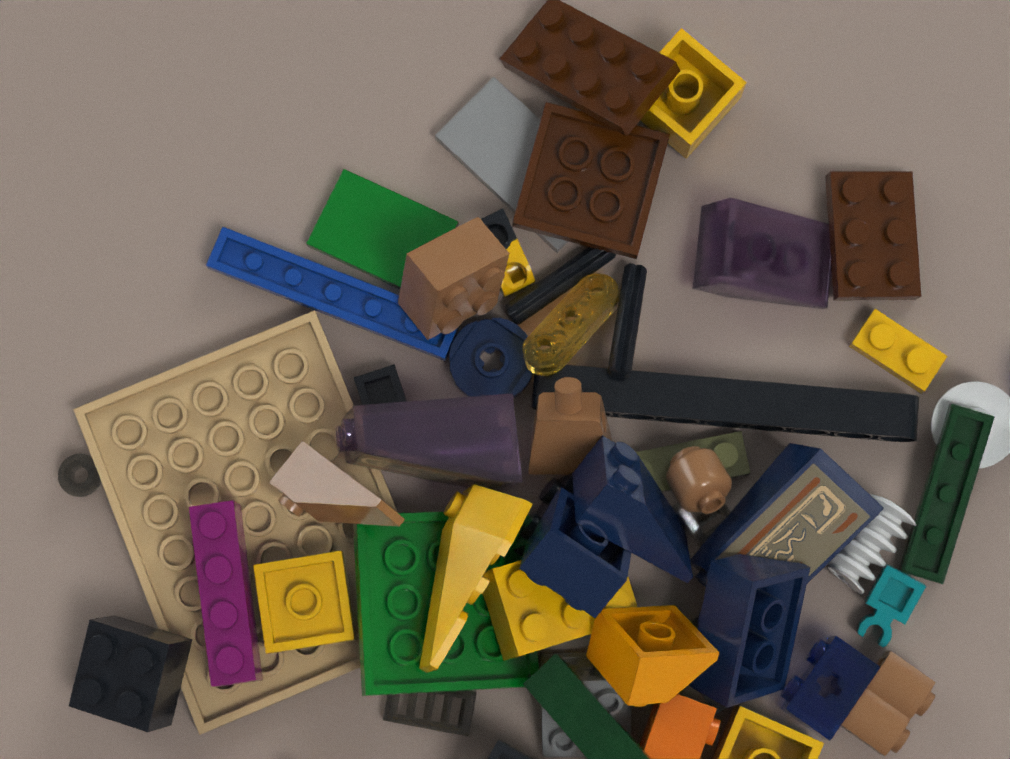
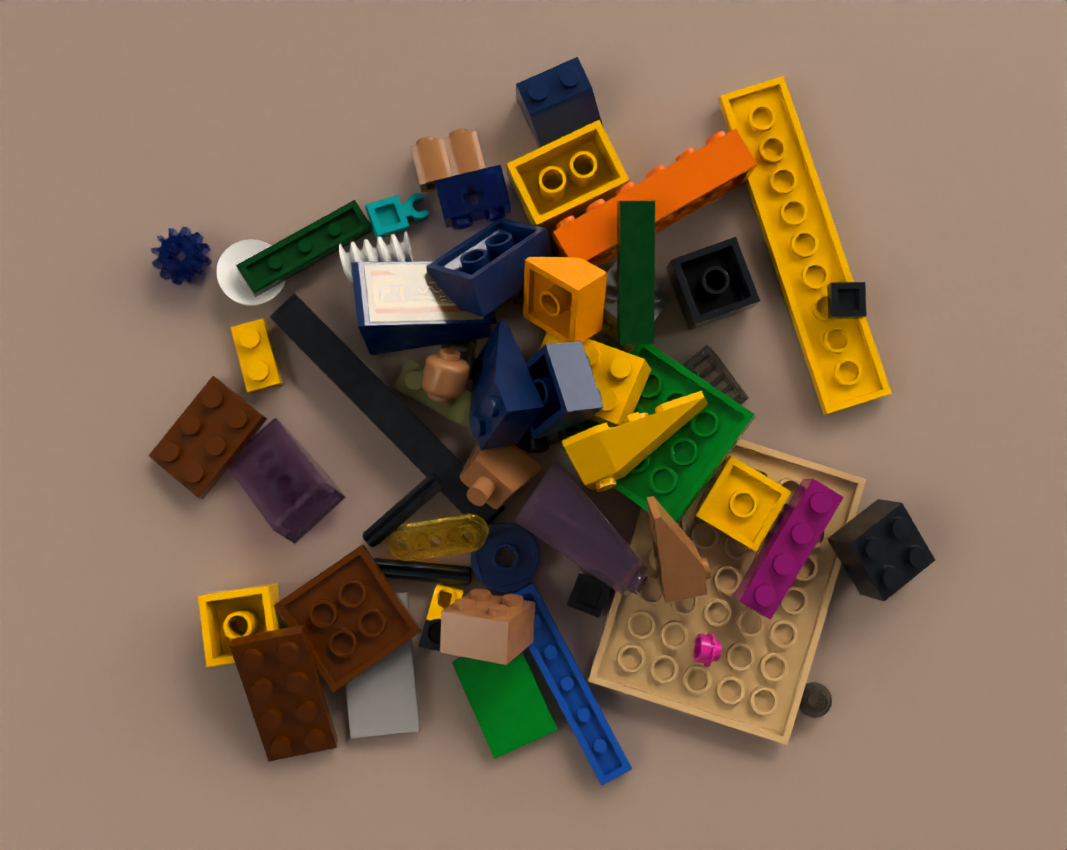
camera: 145 degrees left, 5 degrees up
none -> dark pink plate [693,632,721,667]

